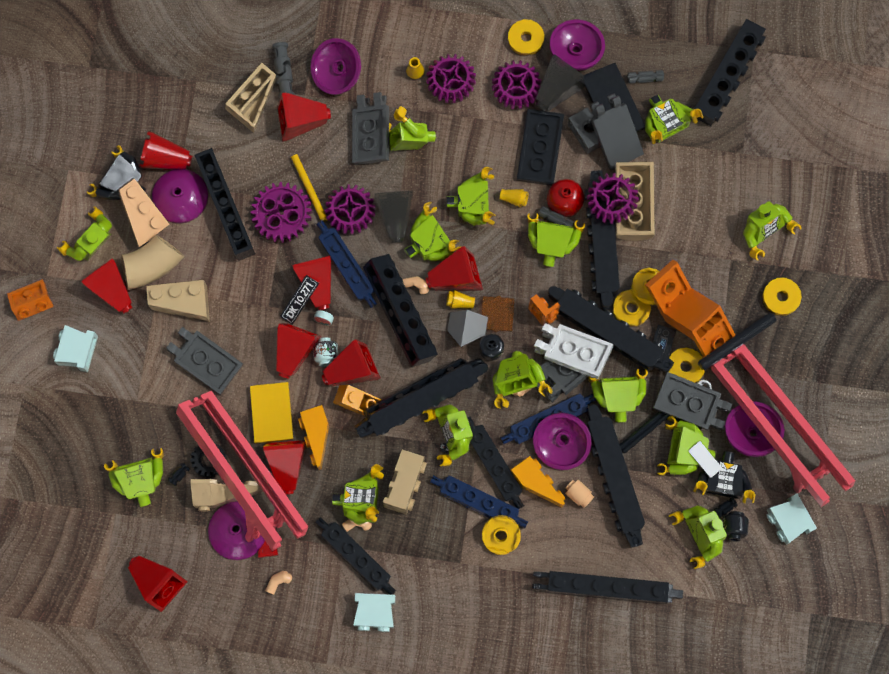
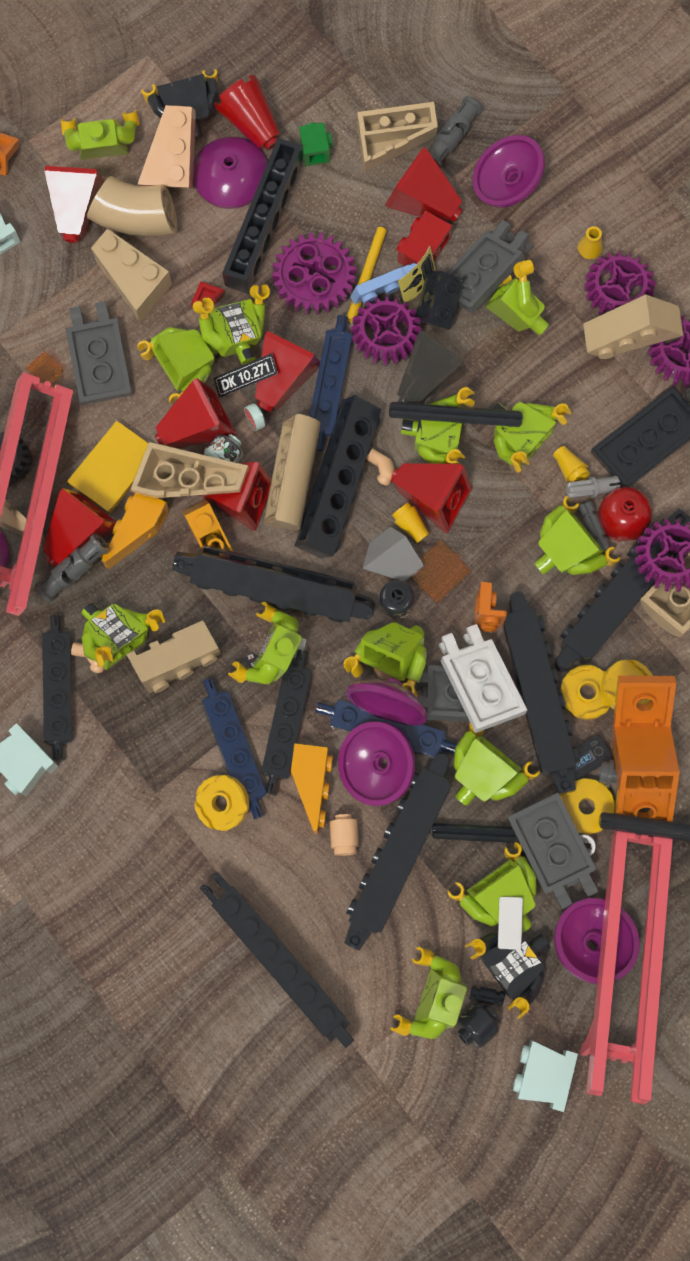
camera: 45 degrees right, 0 degrees up
none -> clear orange tile [26,351,64,384]
none -> dark grey piece [35,533,110,603]
none -> tan wedge [130,442,249,498]
none -> lime torso [137,327,219,404]
none -> red tile [191,281,225,308]
none -> torso [193,285,270,365]
none -> tan brick [263,413,321,530]
none -> green brick [299,122,333,167]
none -> magenta dish [346,678,428,725]
none -> light blue hinge [351,263,417,305]
none -> black axle [389,402,523,427]
none -> red brick [396,211,452,266]
none -> light yellow sticker [398,246,436,303]
none -> black bracket [415,271,464,330]
none -> light grey axle [565,476,620,498]
none -> tan wedge [583,295,683,359]
none -> dark grey plate [598,759,617,787]

